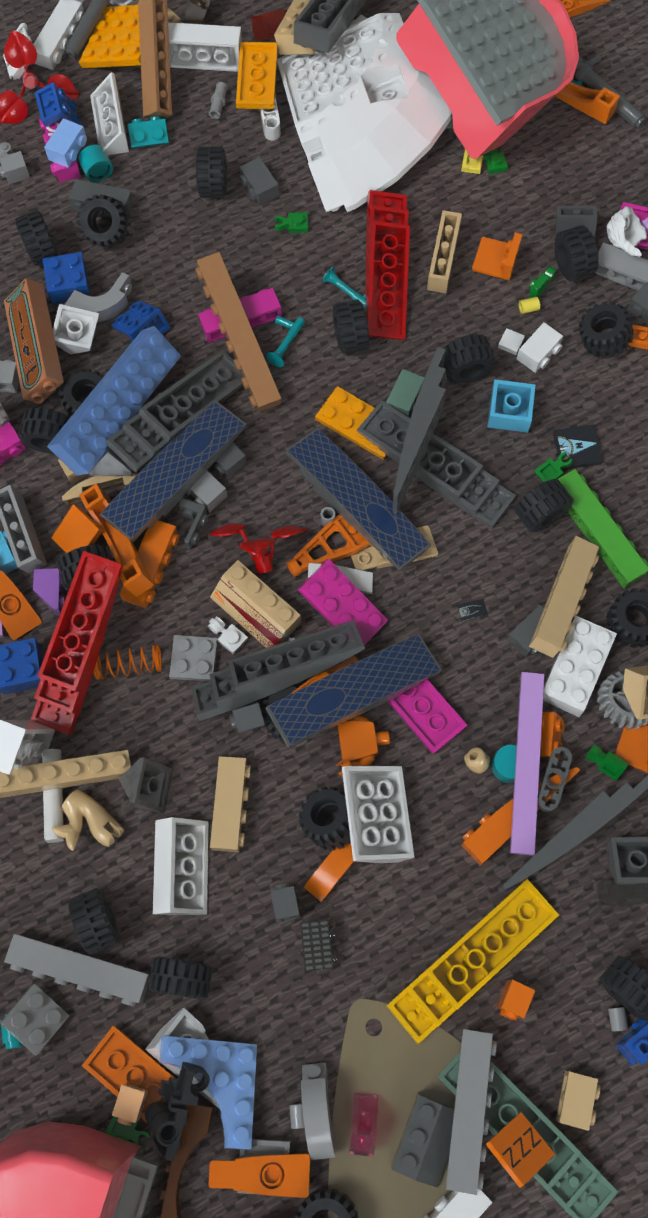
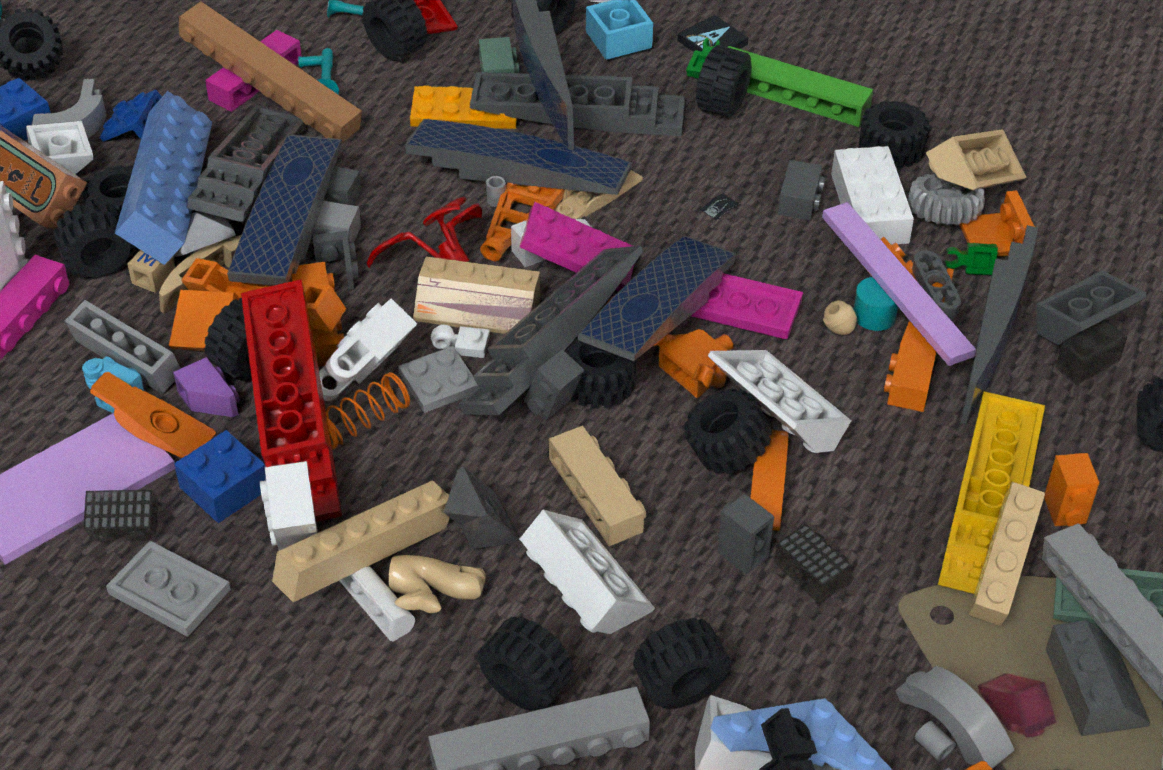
camera: 35 degrees left, 25 degrees down
tan brick [529,536,599,658] -> none
none -> white brick [319,299,417,401]
none -> tan brick [968,482,1045,626]

